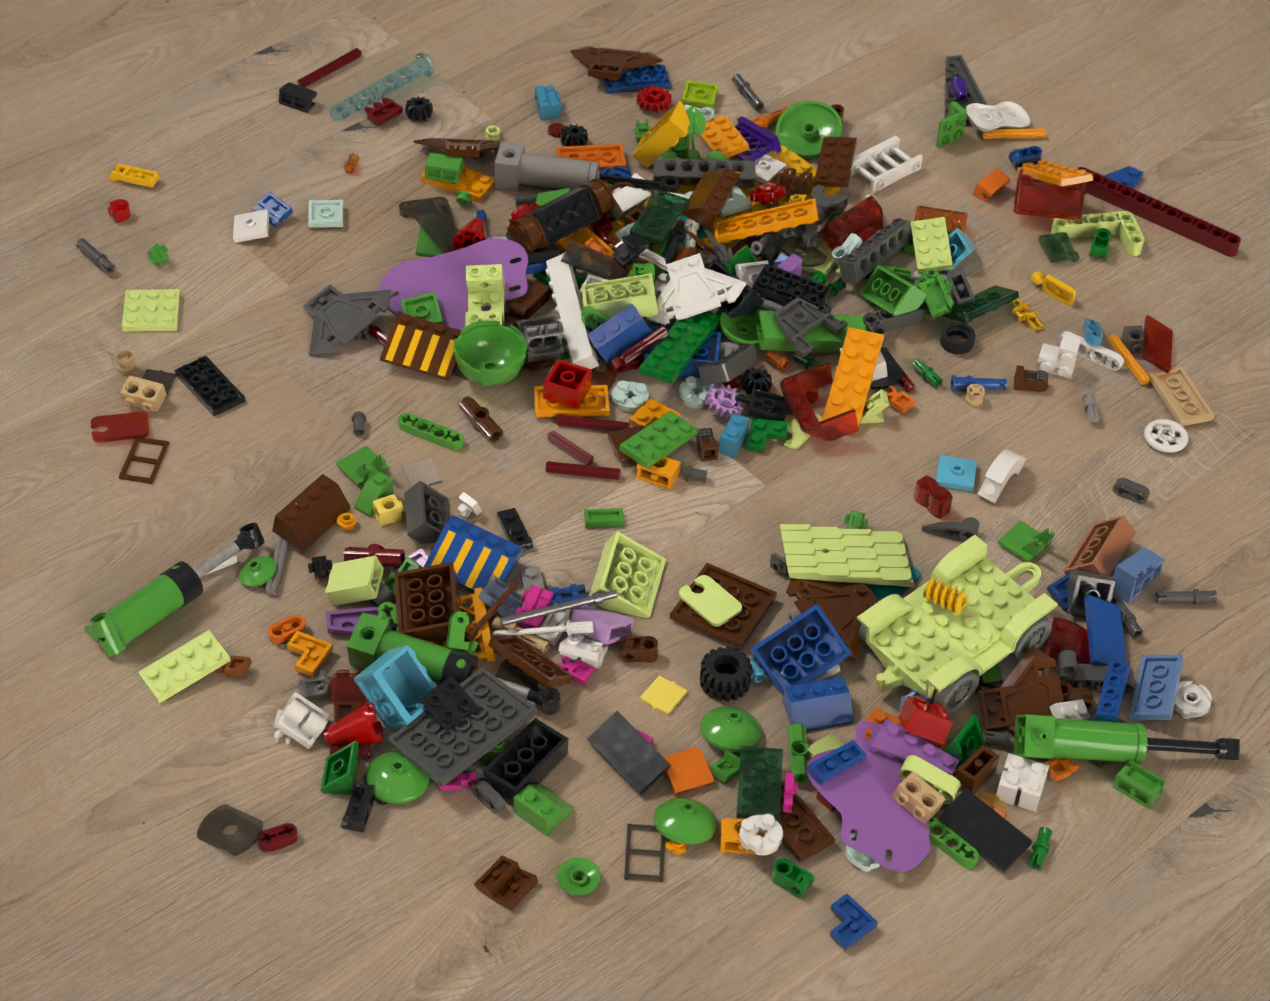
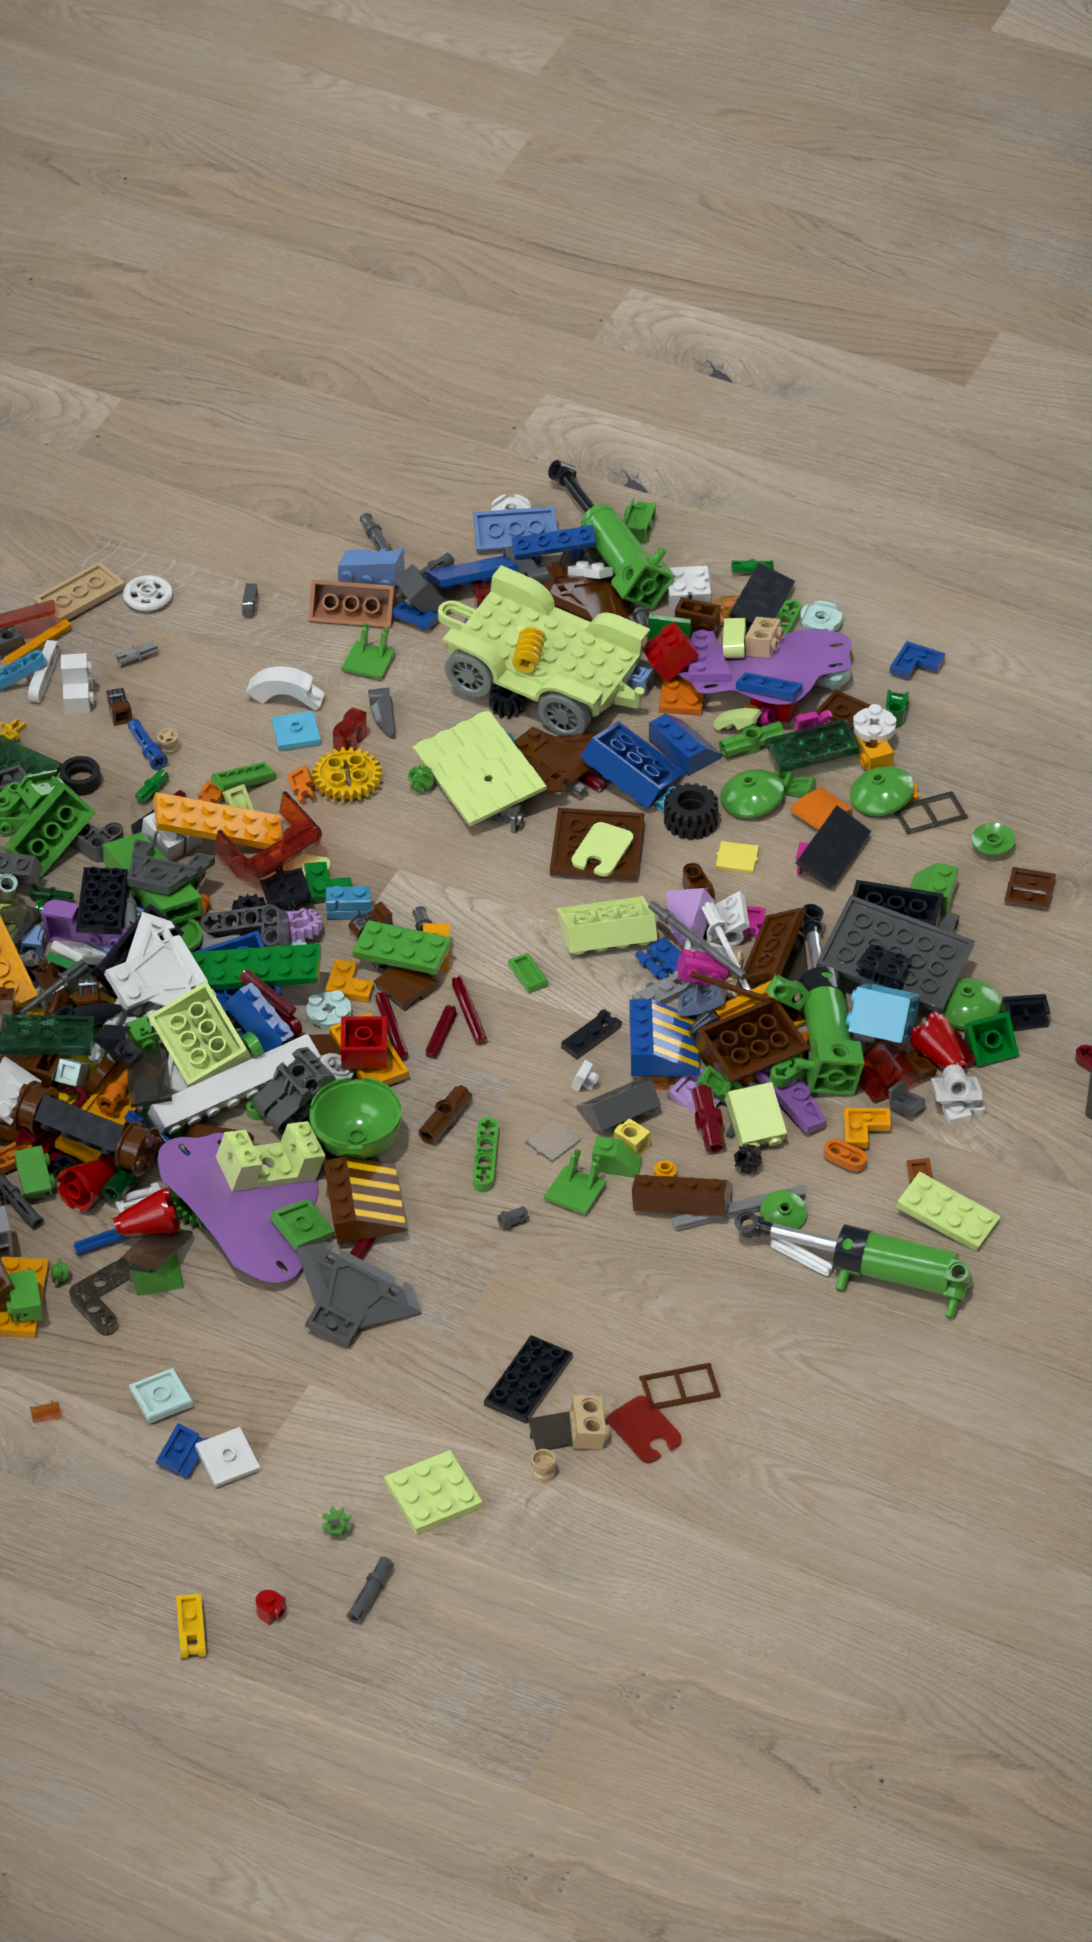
camera: 110 degrees left, 0 degrees up
none -> bright green plate [211,762,276,792]
none -> orange plate [287,765,316,804]
none -> yellow gear [312,747,382,803]
none -> black cone [688,1008,721,1039]
none -> light aqua plate [800,601,842,631]

